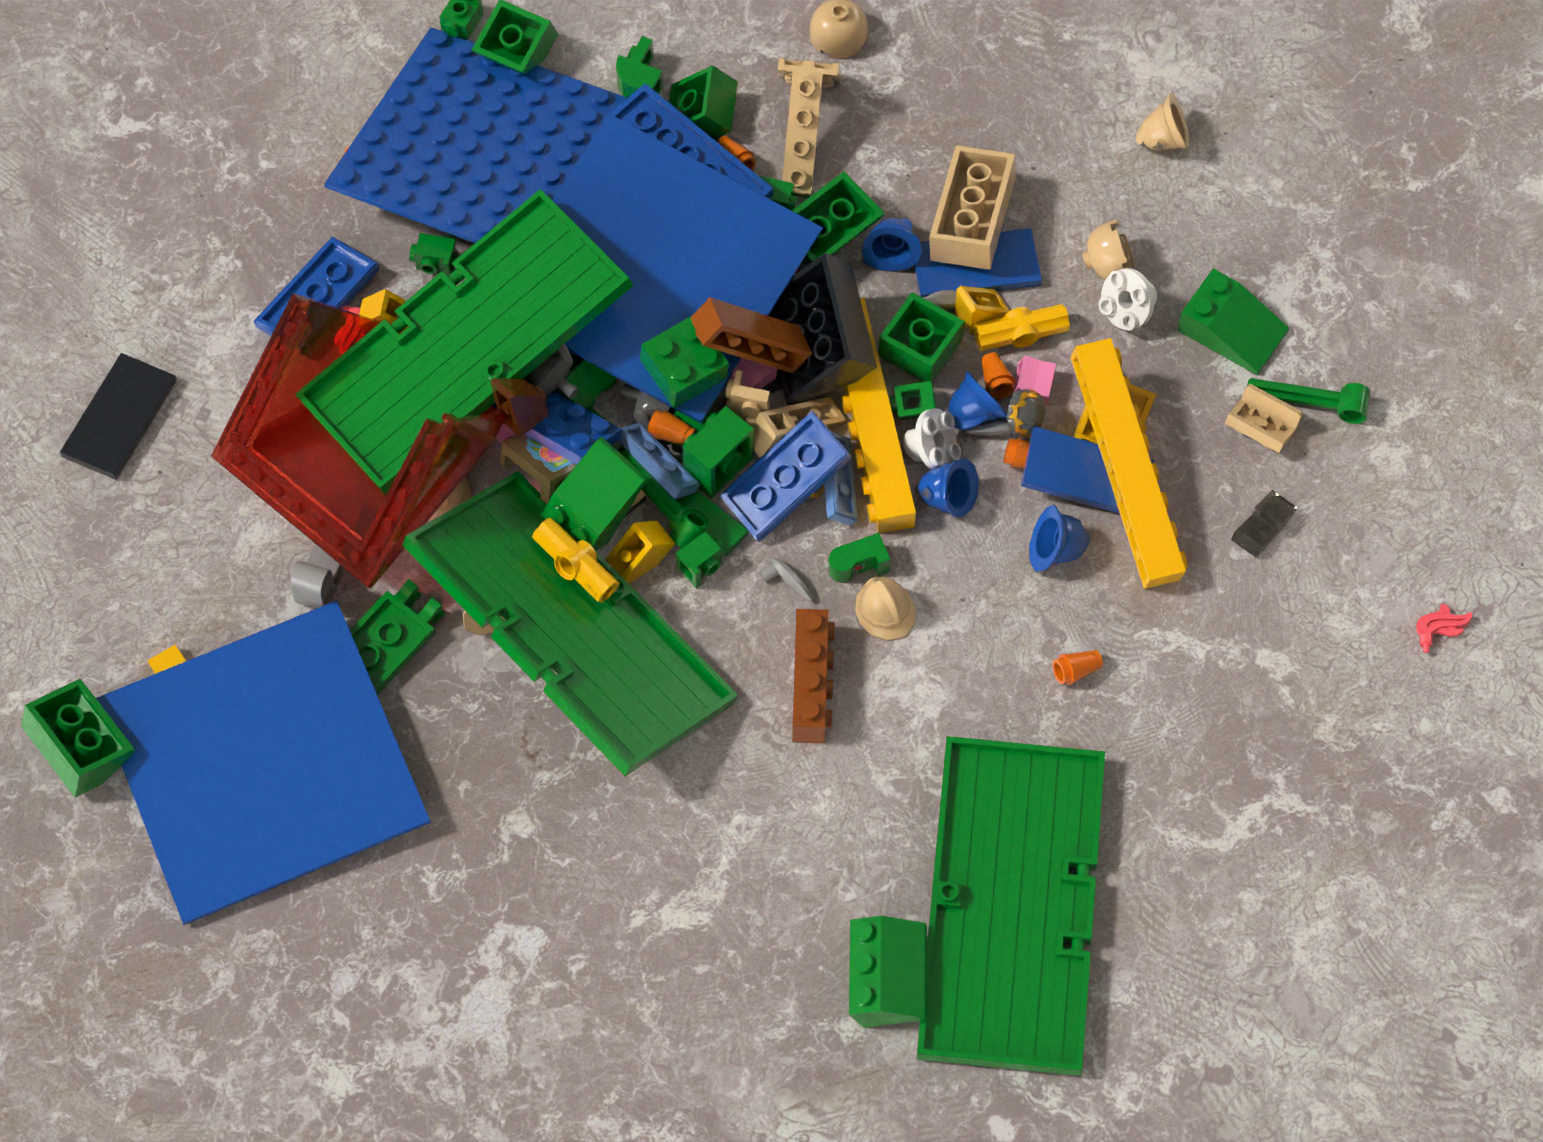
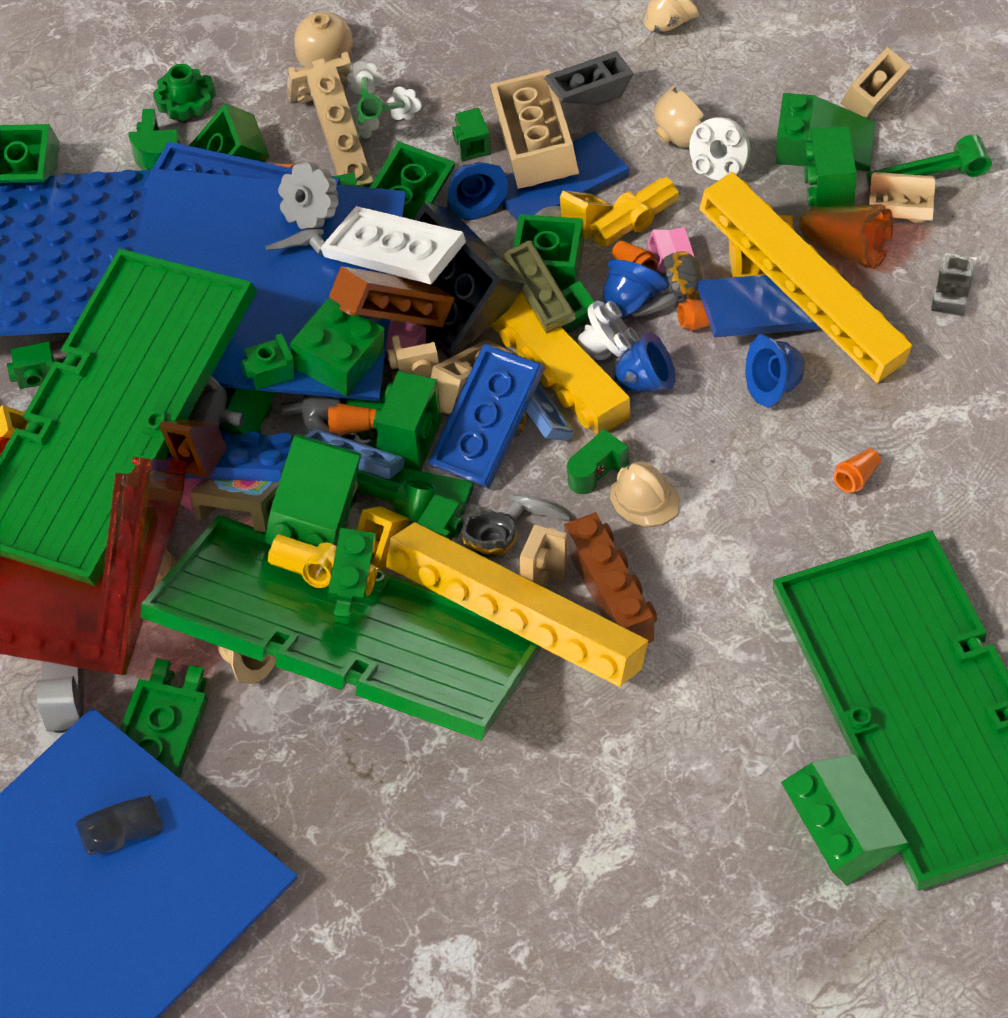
camera: 20 degrees left, 10 degrees down
none -> clear smoke slope [76,795,163,855]
none -> green plant [153,64,216,120]
none -> green brick [240,333,294,390]
none -> light grey bar [265,228,325,255]
none -> light grey plant [278,163,338,229]
none -> white plate [321,206,466,284]
none -> green plate [328,527,376,625]
none -> white plant [347,61,422,139]
none -> yellow brick [386,522,649,687]
none -> green brick [452,107,491,162]
none -> dark grey hair [461,511,517,557]
none -> olive tile [501,240,575,333]
none -> tan bracket [520,524,567,588]
none -> dark grey slope [544,51,634,105]
none -> clear orange cone [799,204,893,269]
none -> green brick [804,126,856,219]
none -> tan brick [840,47,911,118]

